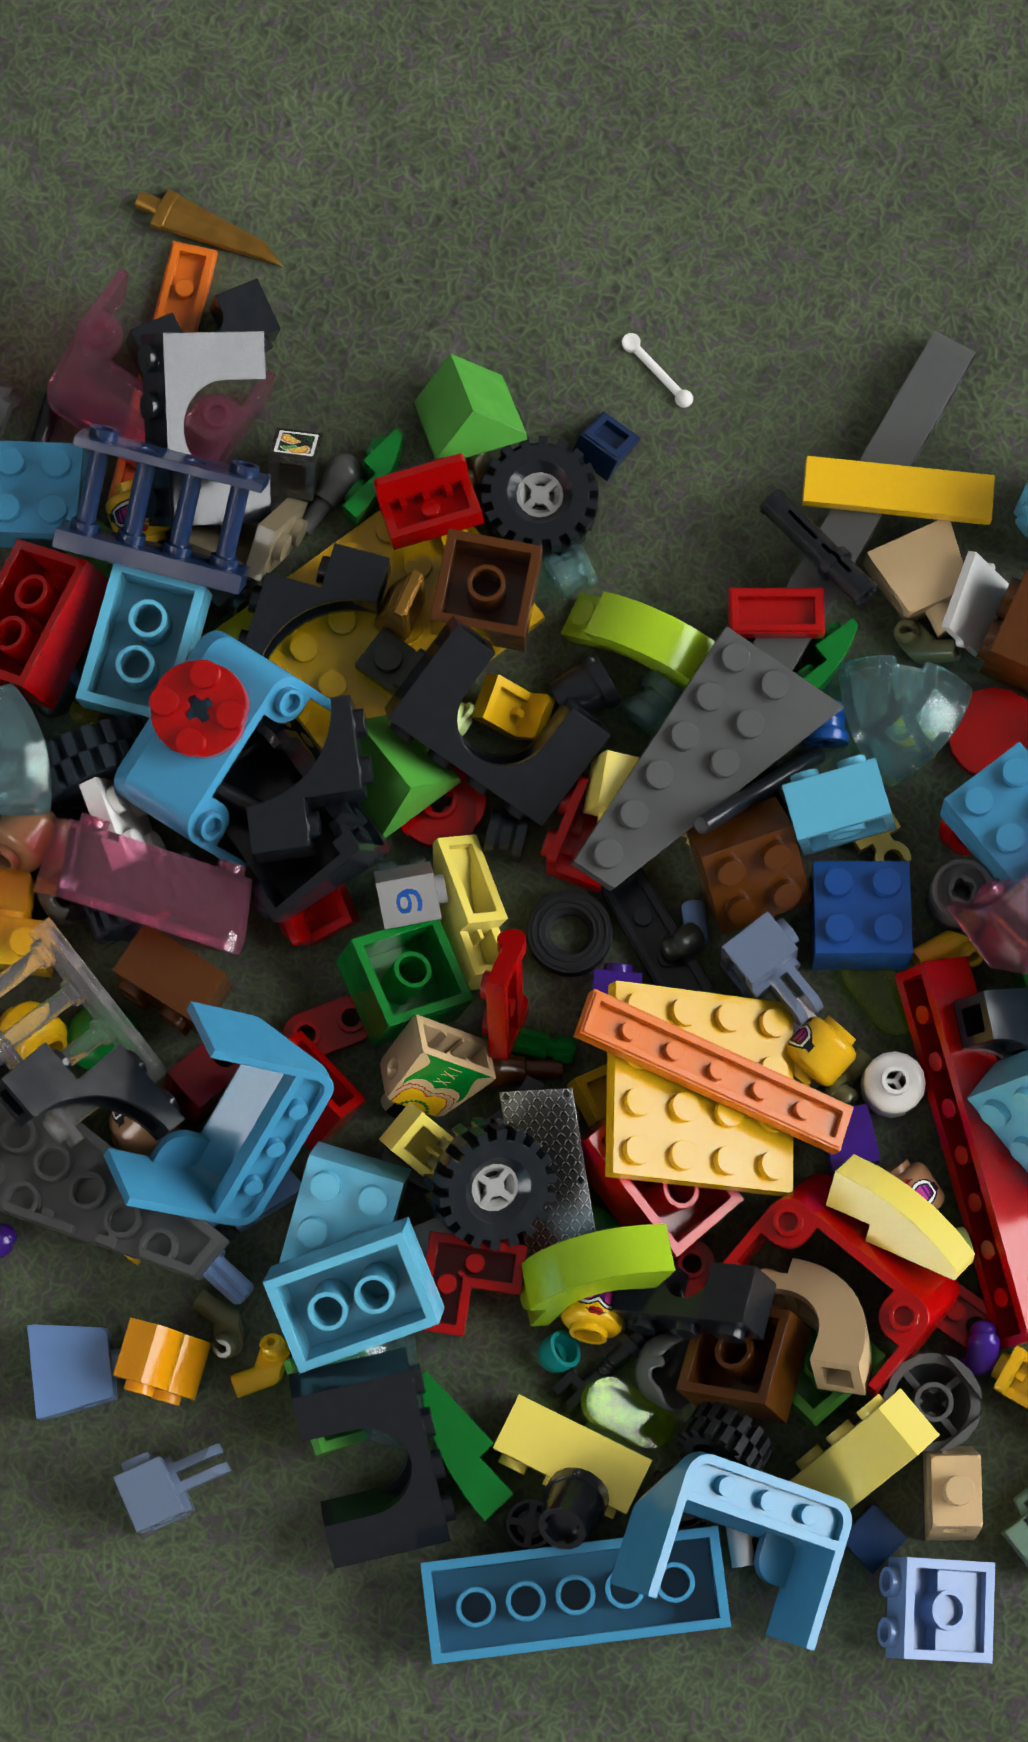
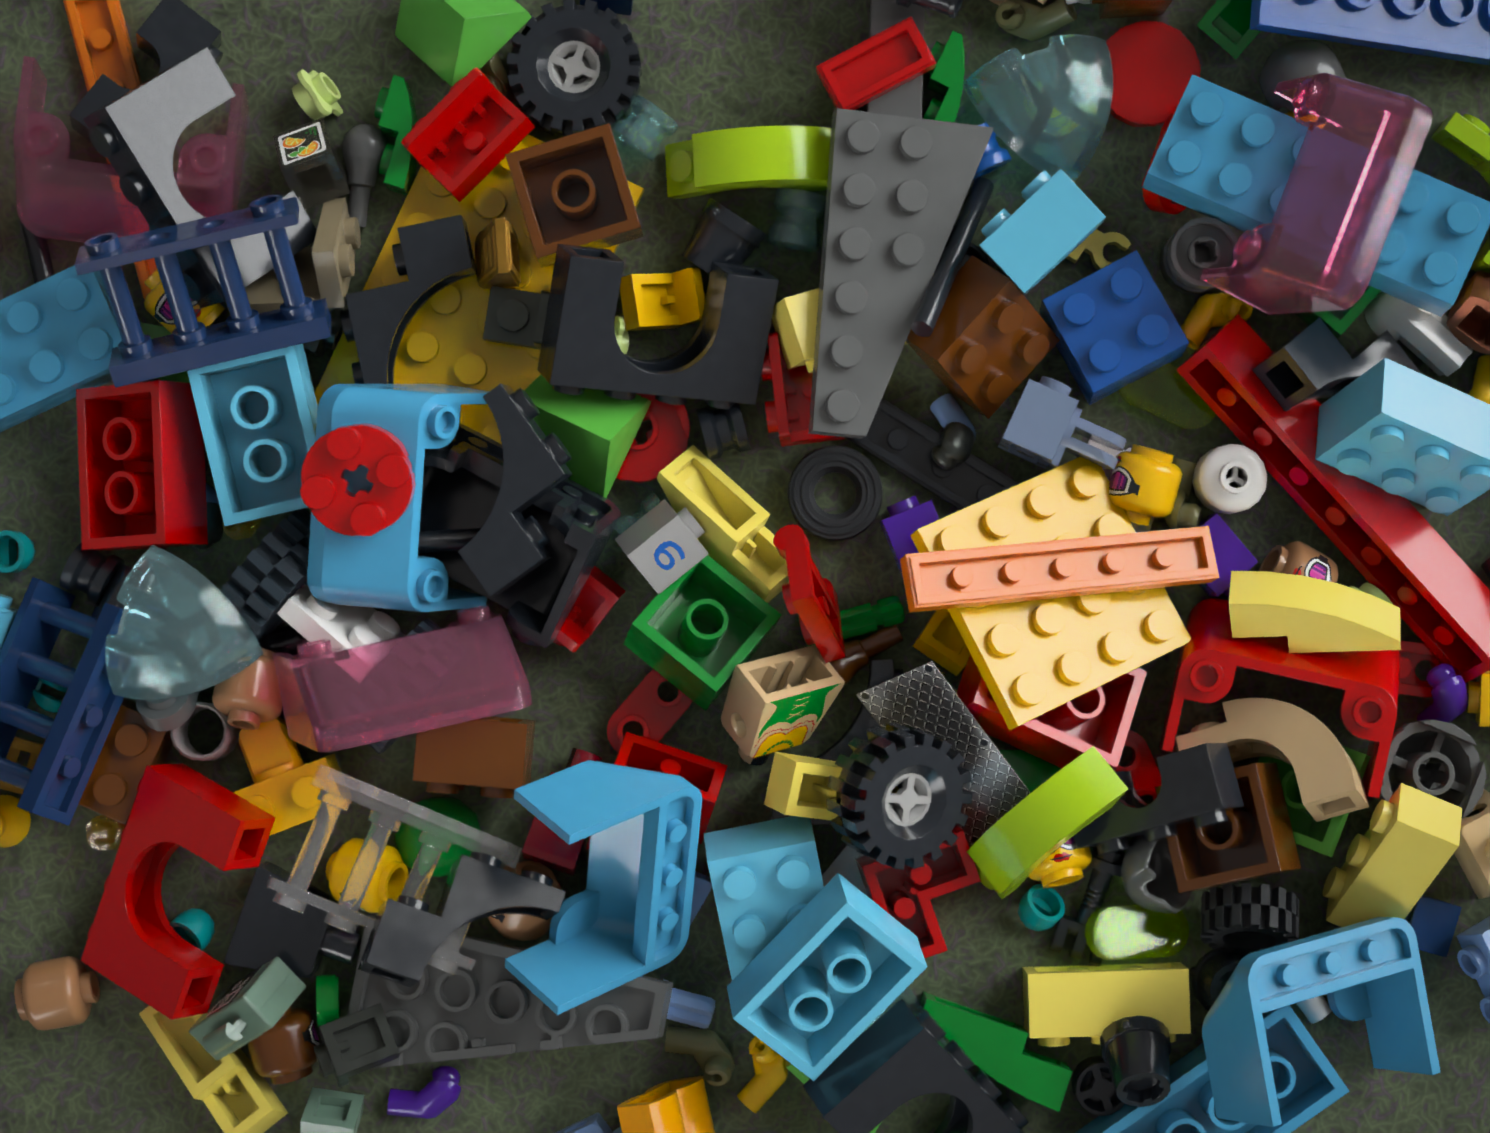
camera: 30 degrees left, 10 degrees up
none -> yellowish green plate [292,69,343,121]

